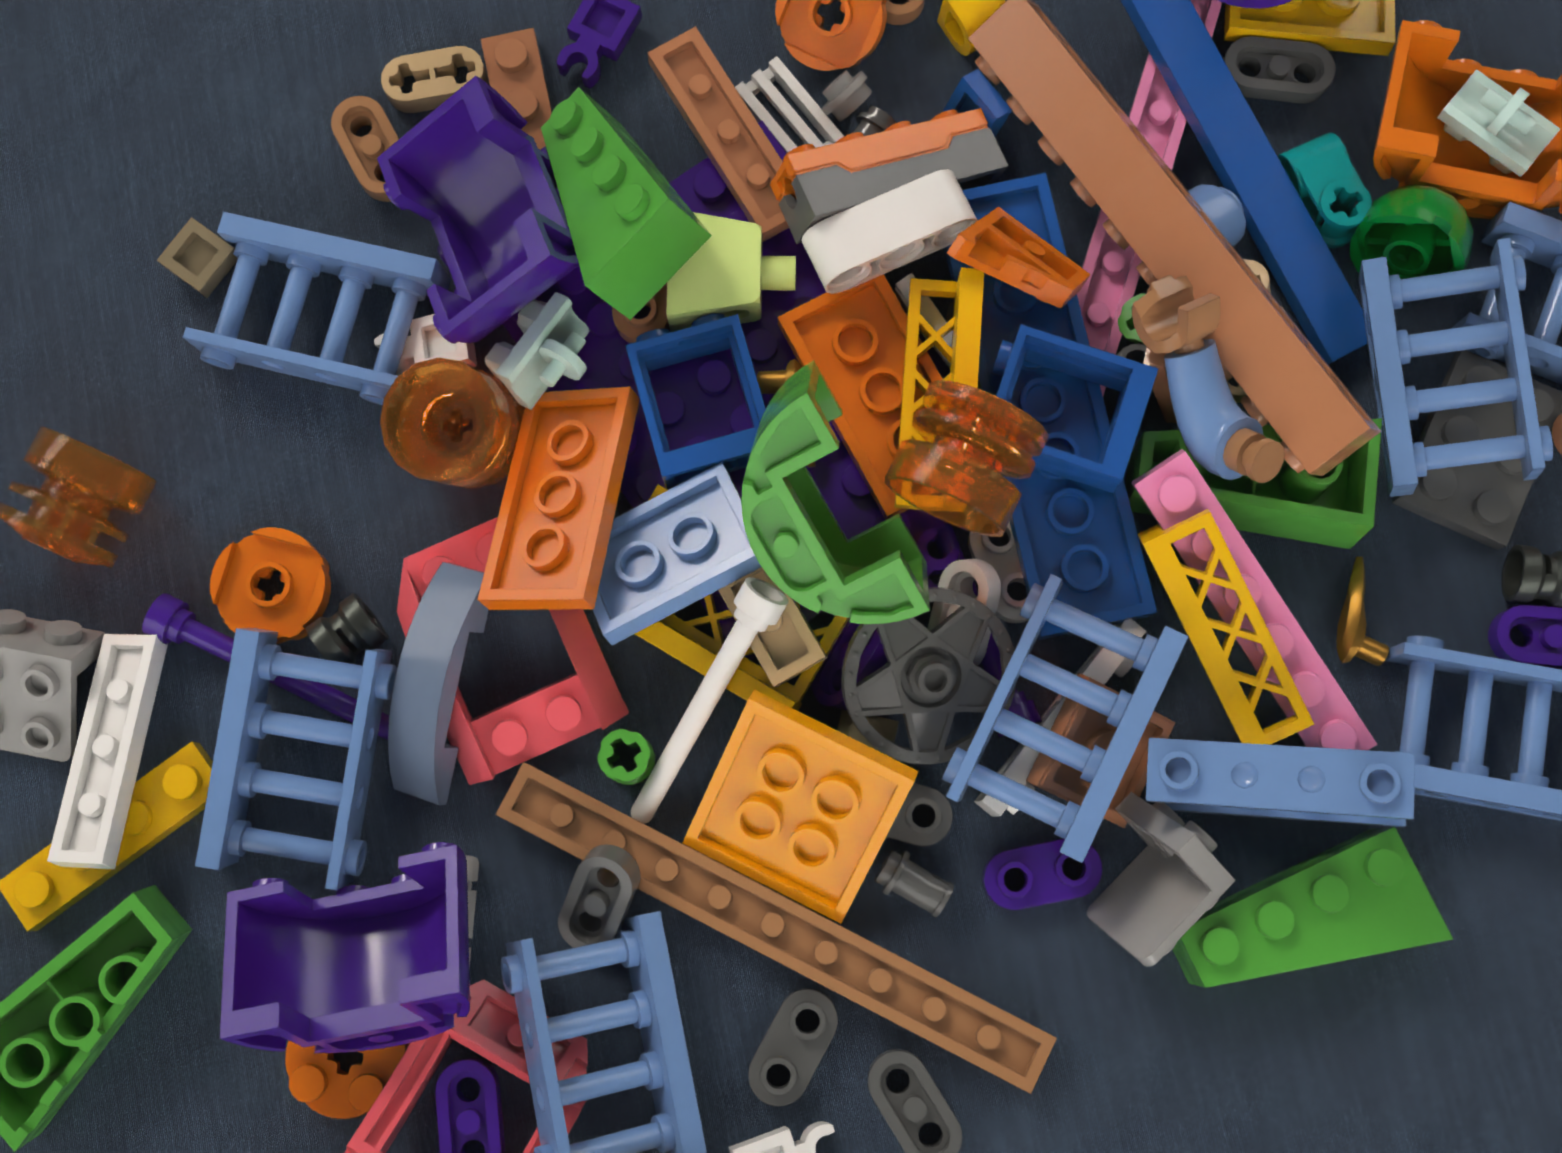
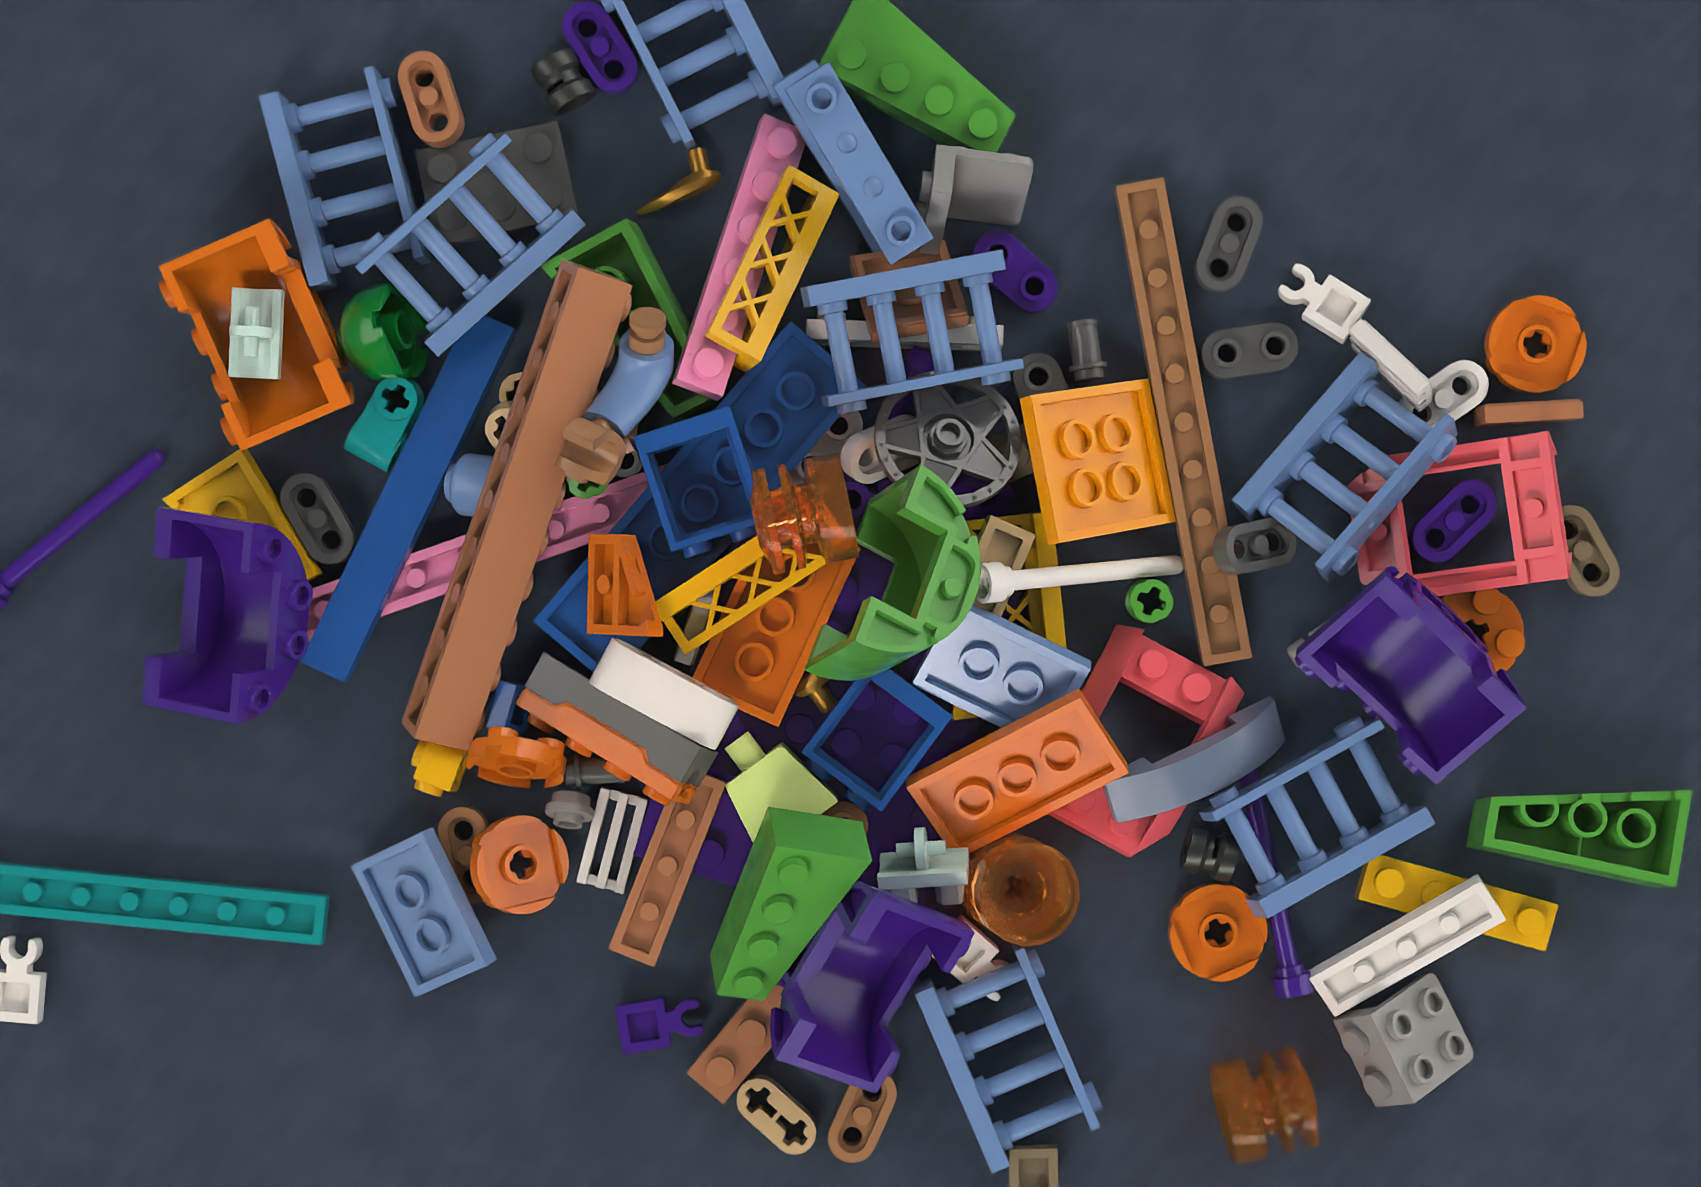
camera: 130 degrees left, 10 degrees up
none -> orange plate [466,726,567,788]

